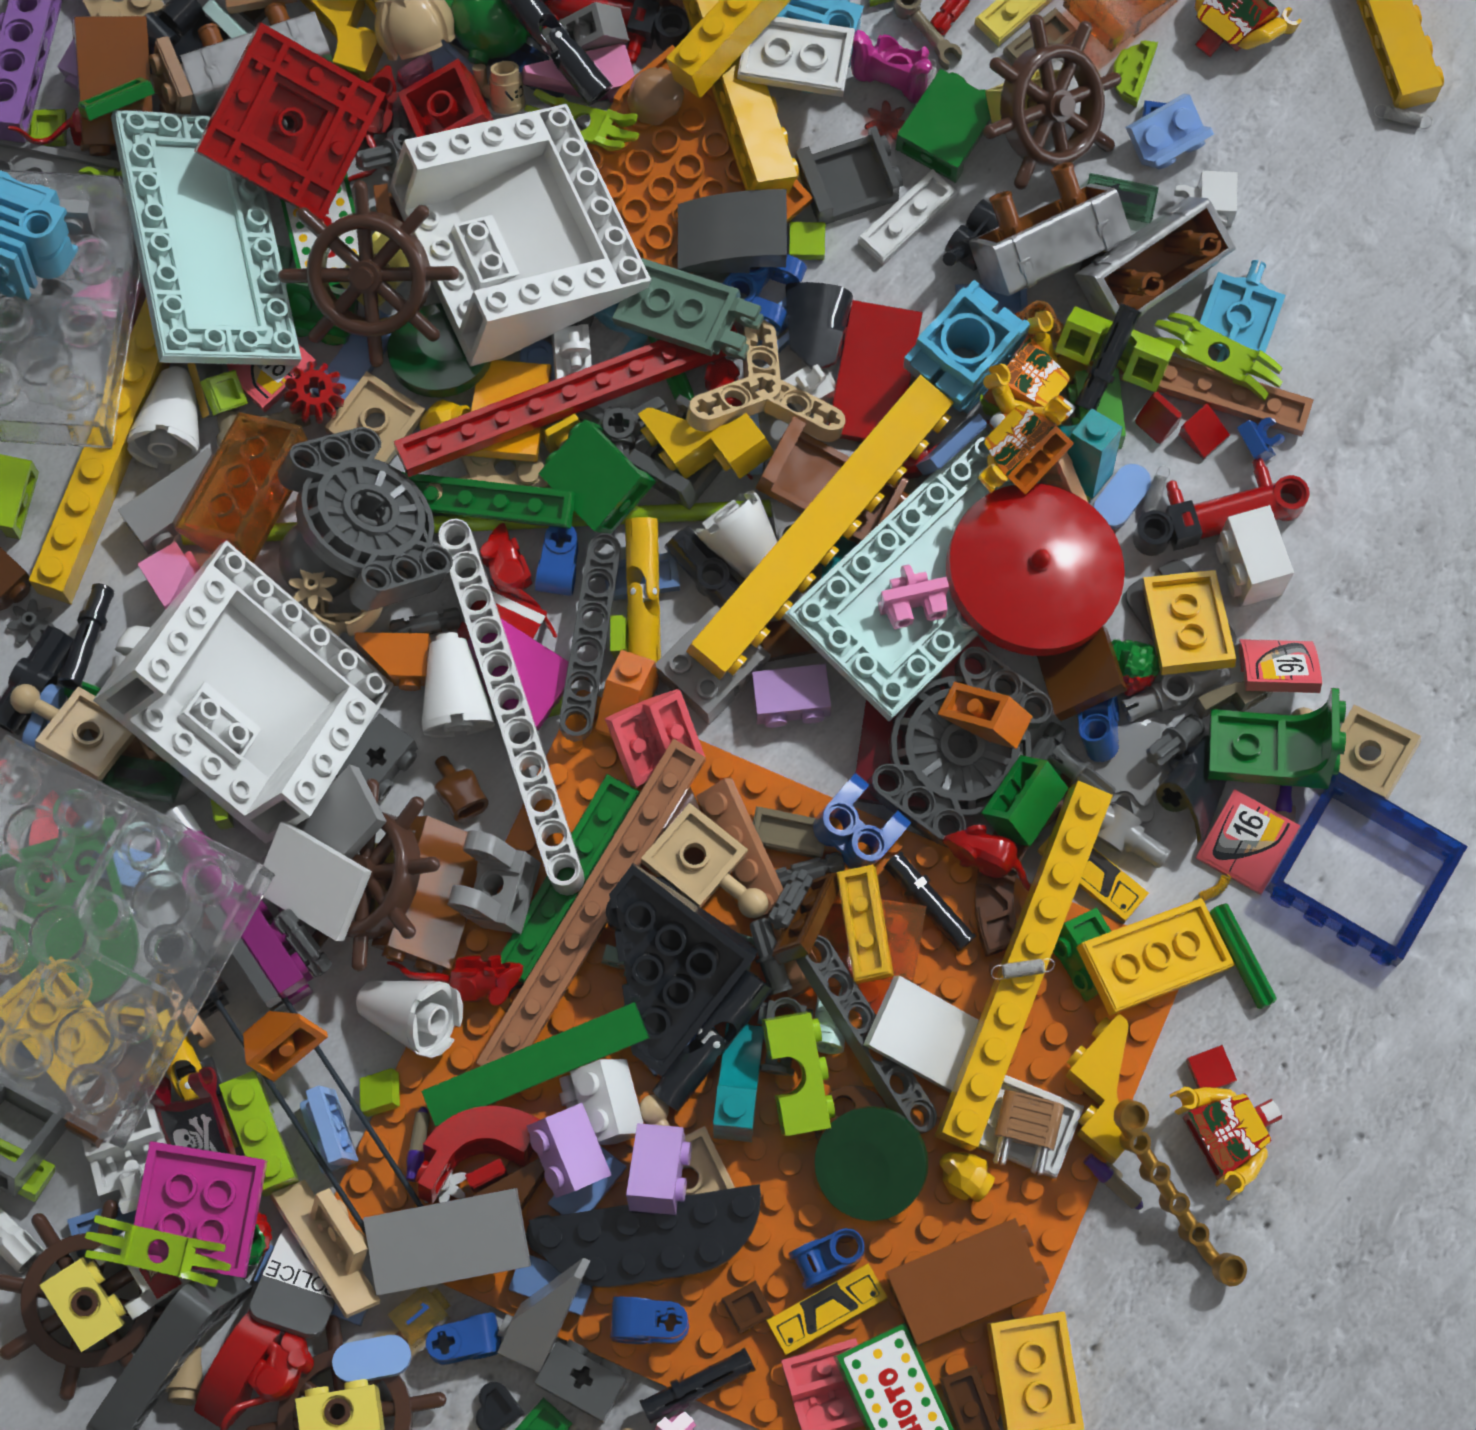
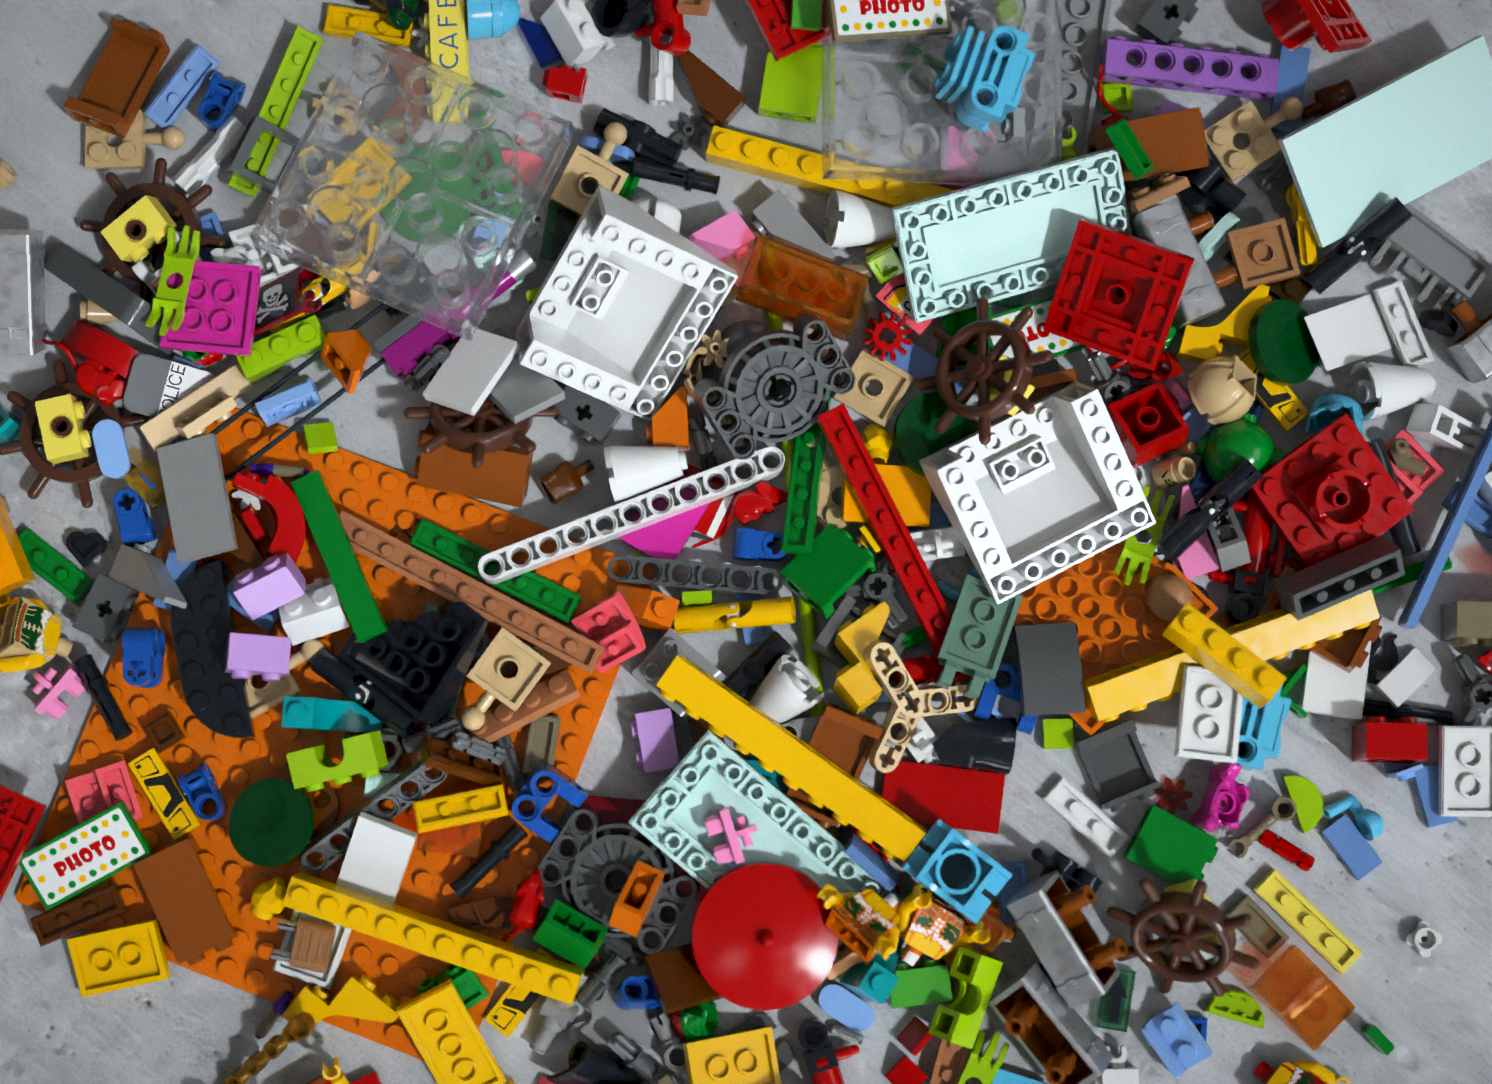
camera: 85 degrees right, 10 degrees up
white cone [356,981,463,1058] -> none
red animal [387,955,523,1006] -> none
light grey brick [447,830,541,934] -> none
white piece [991,959,1055,979] -> none
black pin [1075,303,1142,411] -> none

